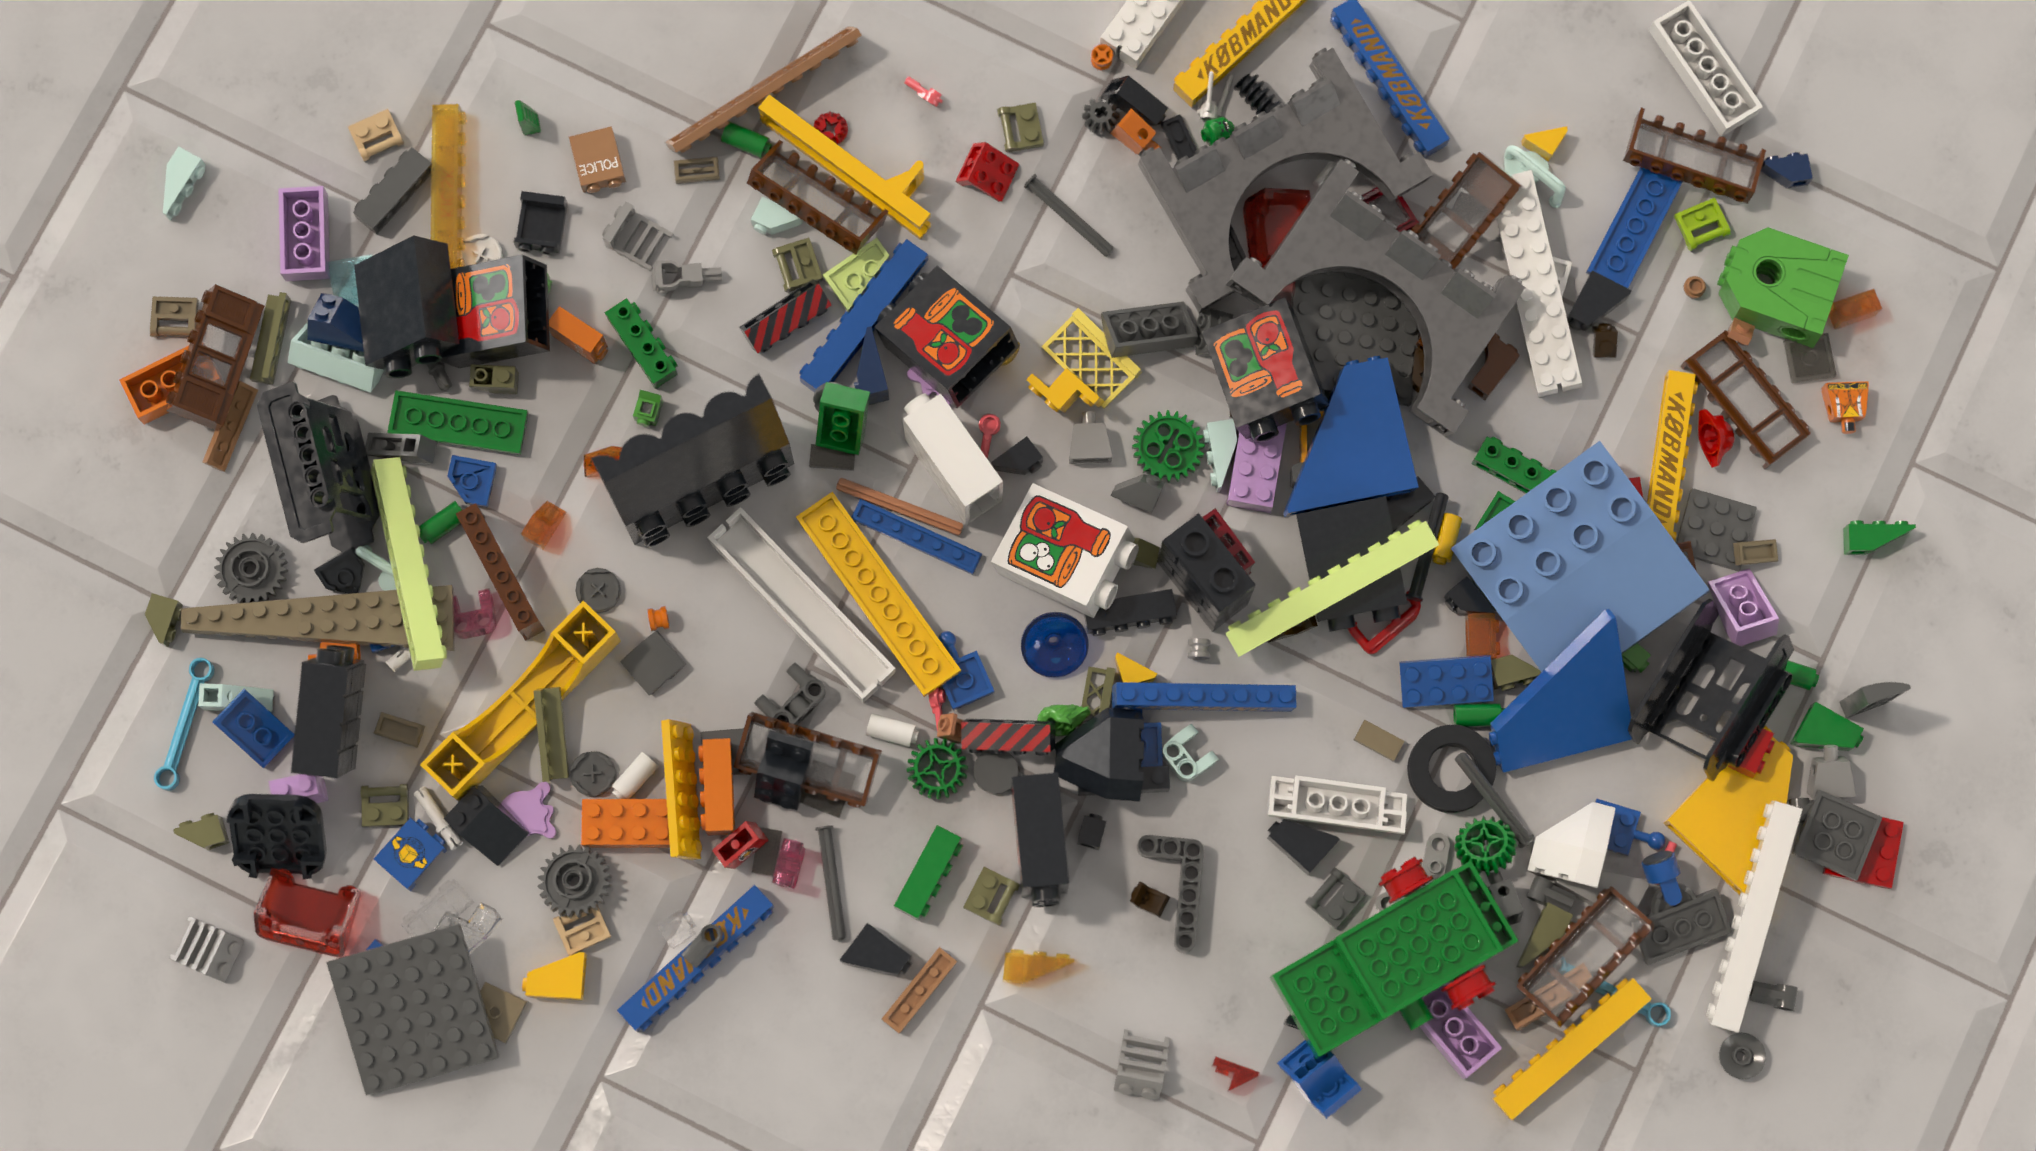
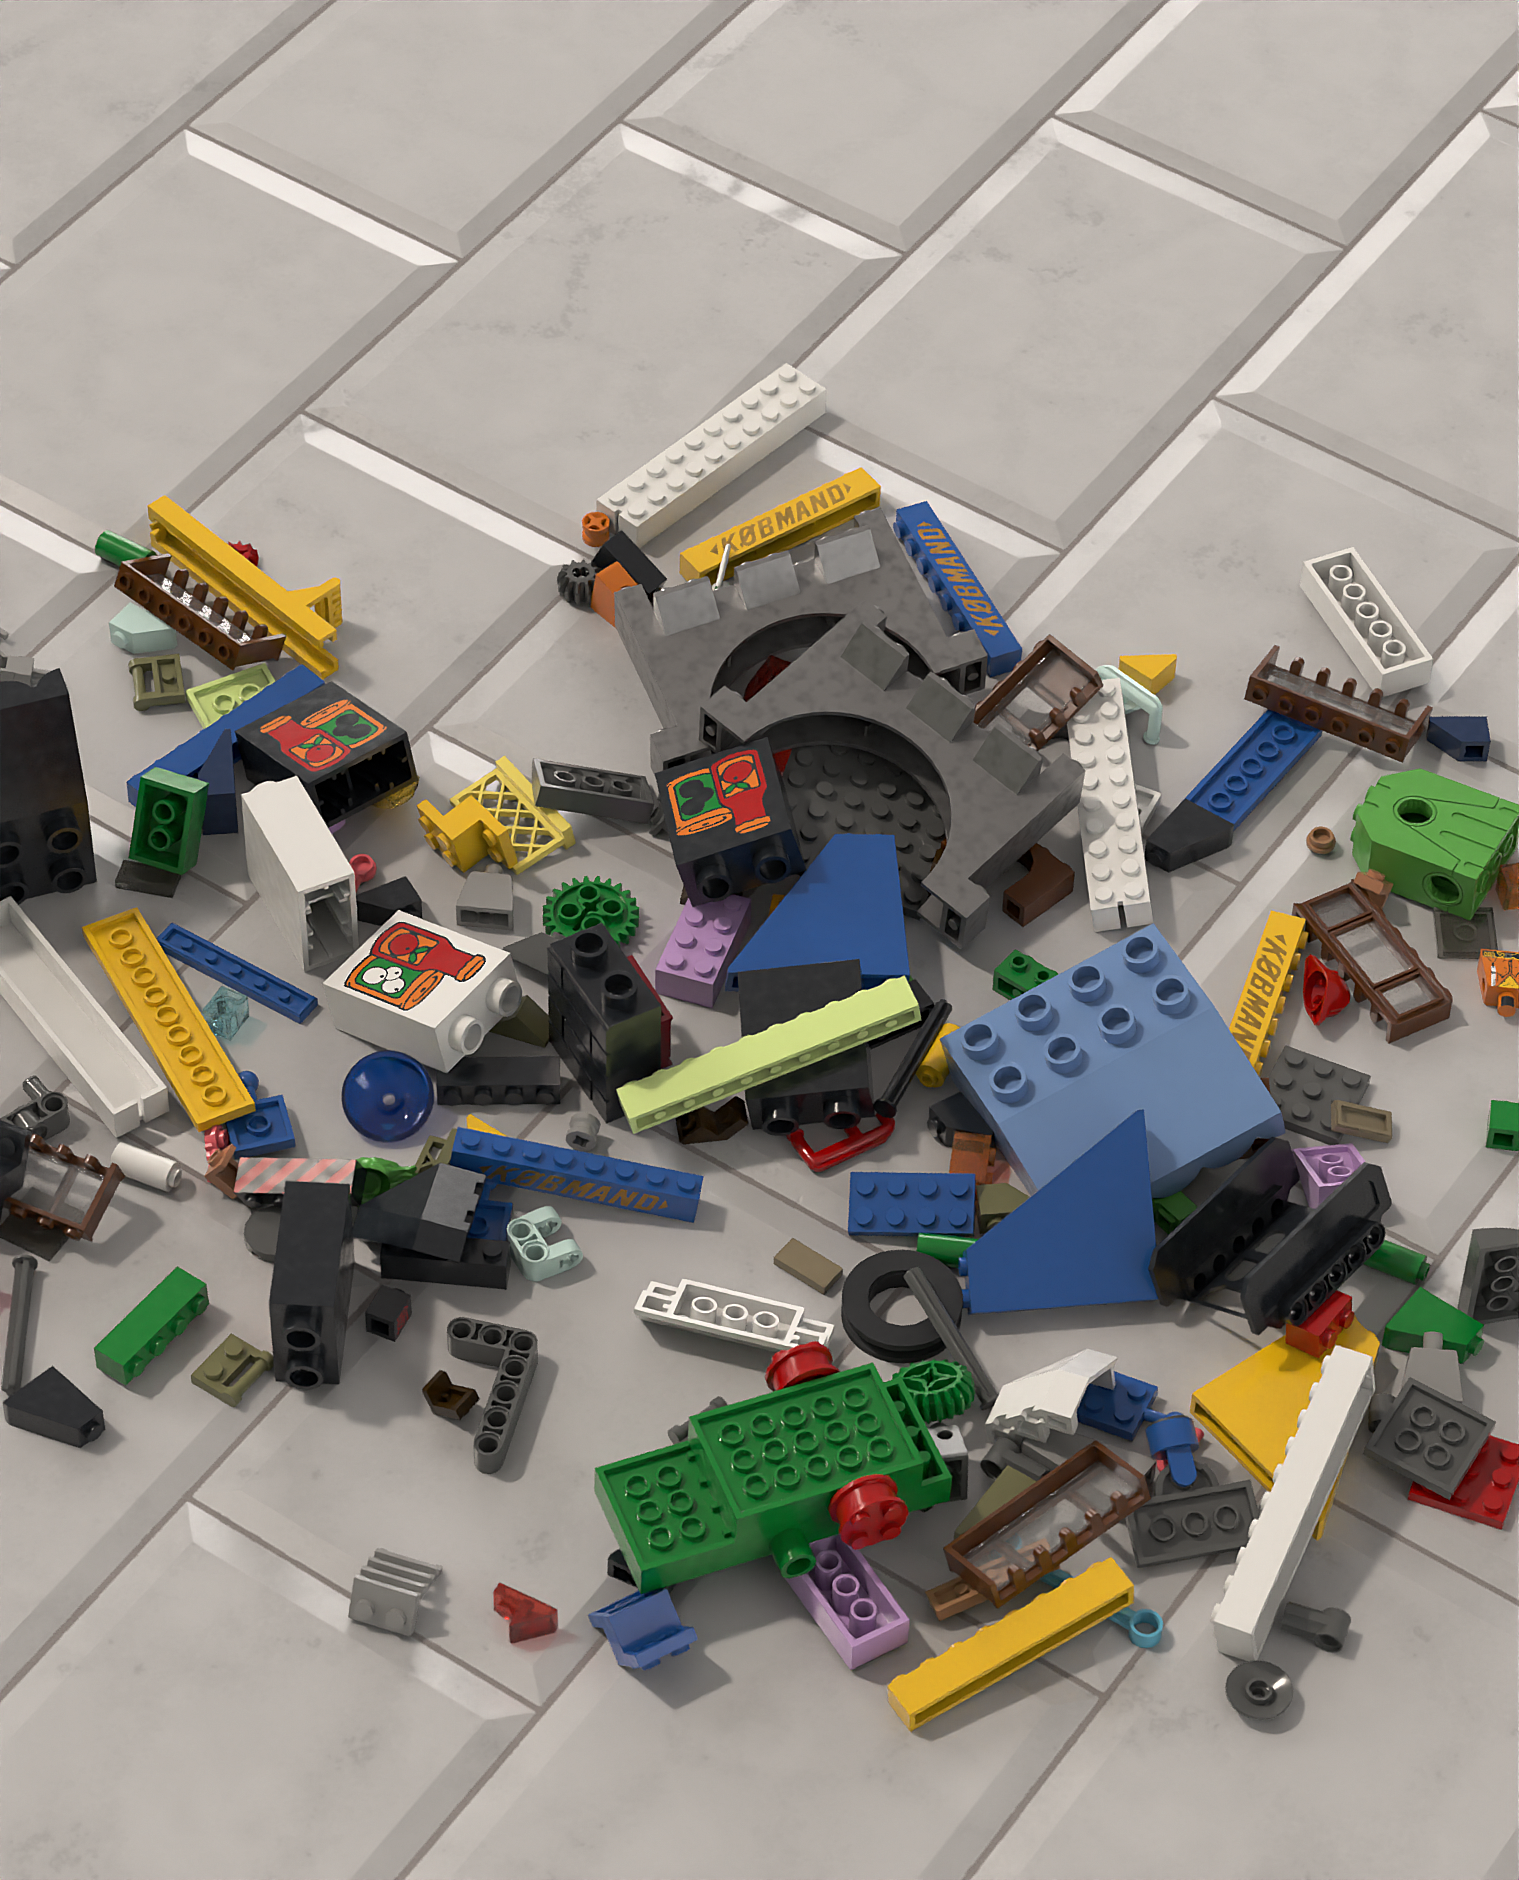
camera: 10 degrees right, 30 degrees down
medium nougat plate [665,26,862,153] -> none
dark tan tile [674,157,720,184] -> none
black brick [739,279,832,354] -> none
nougat axle [836,478,963,536] -> none
medium nougat plate [881,947,957,1034] -> none
coral plate [905,77,943,107] -> none
green gear [907,738,968,800] -> none
red bracket [955,142,1019,202] -> none
olive plate [997,102,1044,152] -> none
clear yellow slope [1003,949,1074,984] -> none
dark grey axle [1024,174,1114,257] -> none
light aqua slope [1203,419,1237,492] -> none
black slope [1267,819,1340,875] -> none
dark brown bracket [1592,323,1618,358] -> none
lime plate [1674,197,1731,251] -> none
none -> clear light blue brick [203,986,249,1040]

